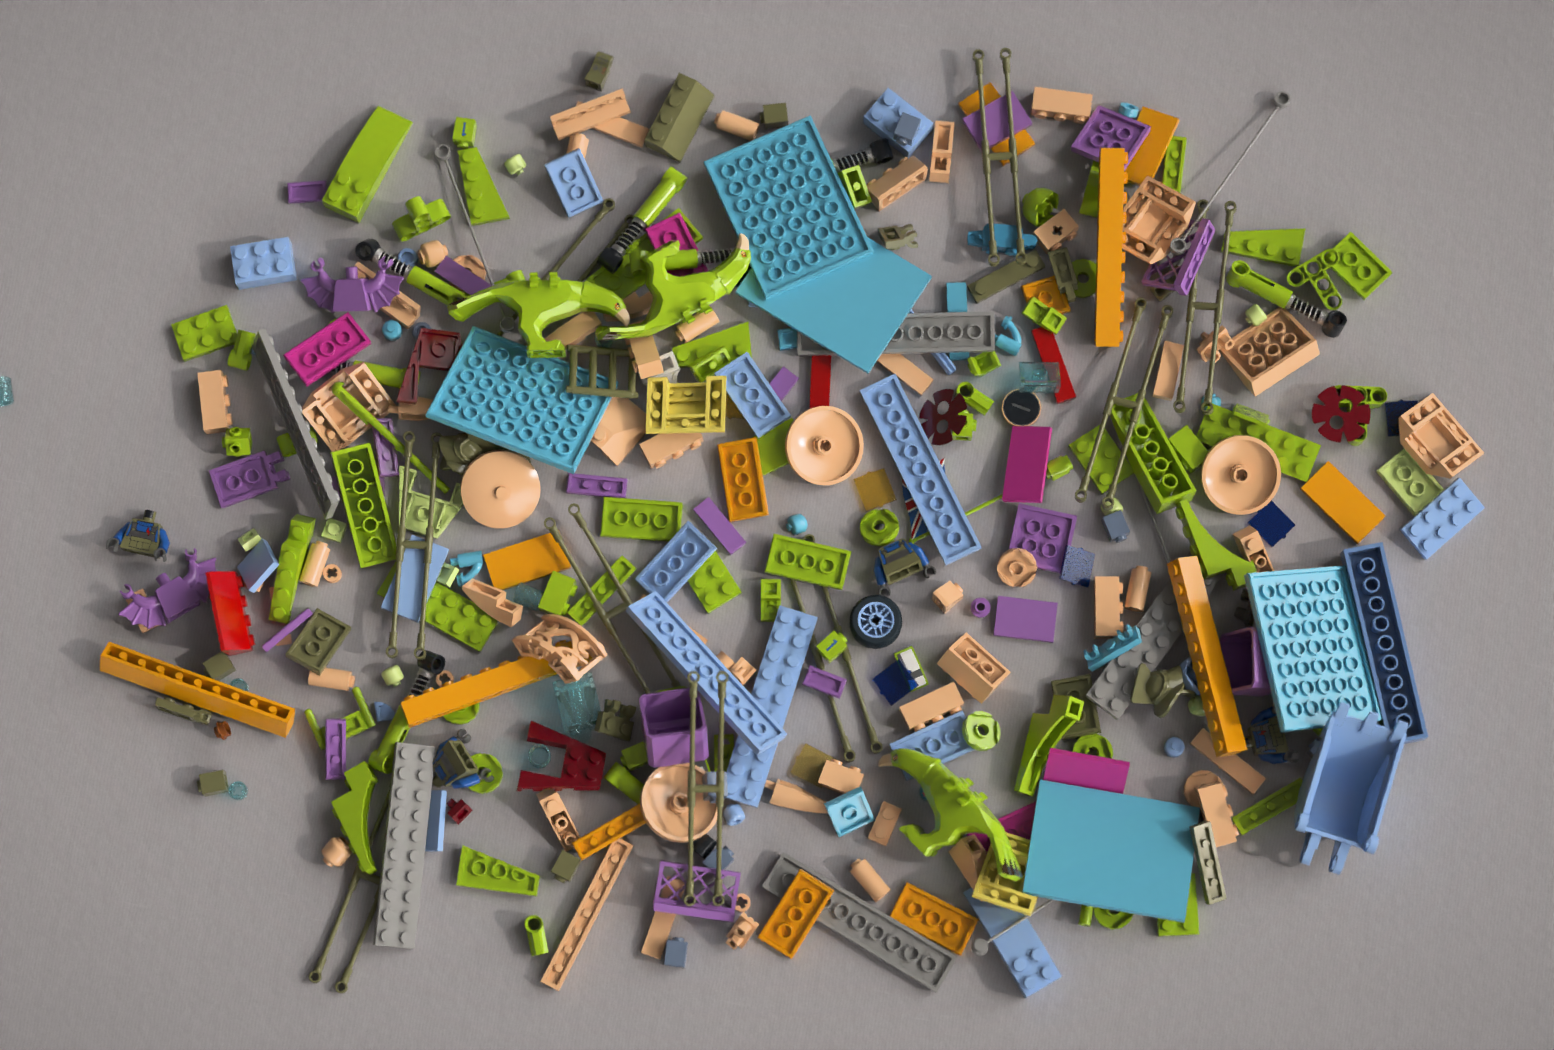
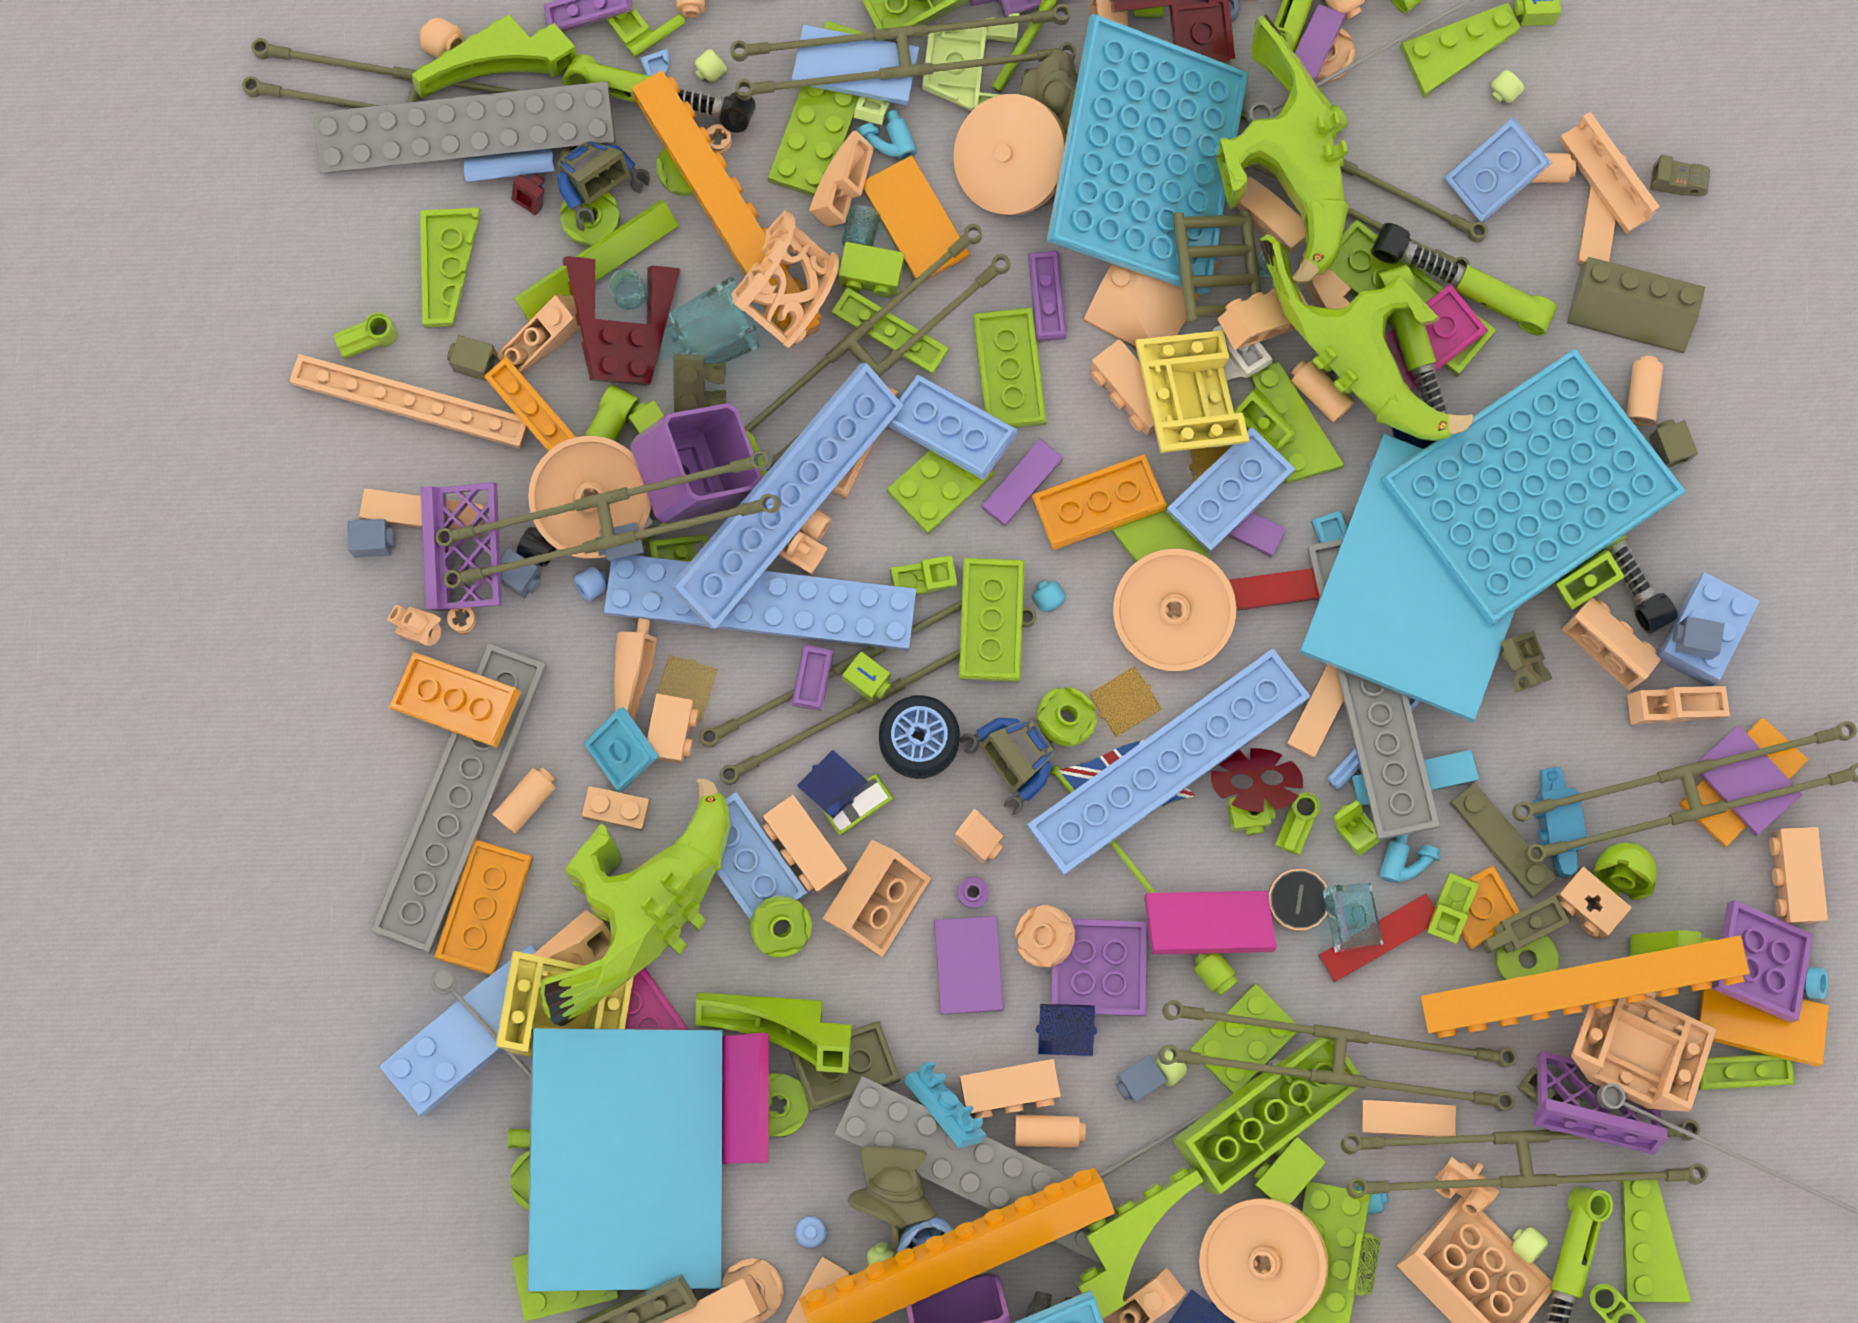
camera: 75 degrees right, 0 degrees up
none -> lime tile [514,199,679,322]

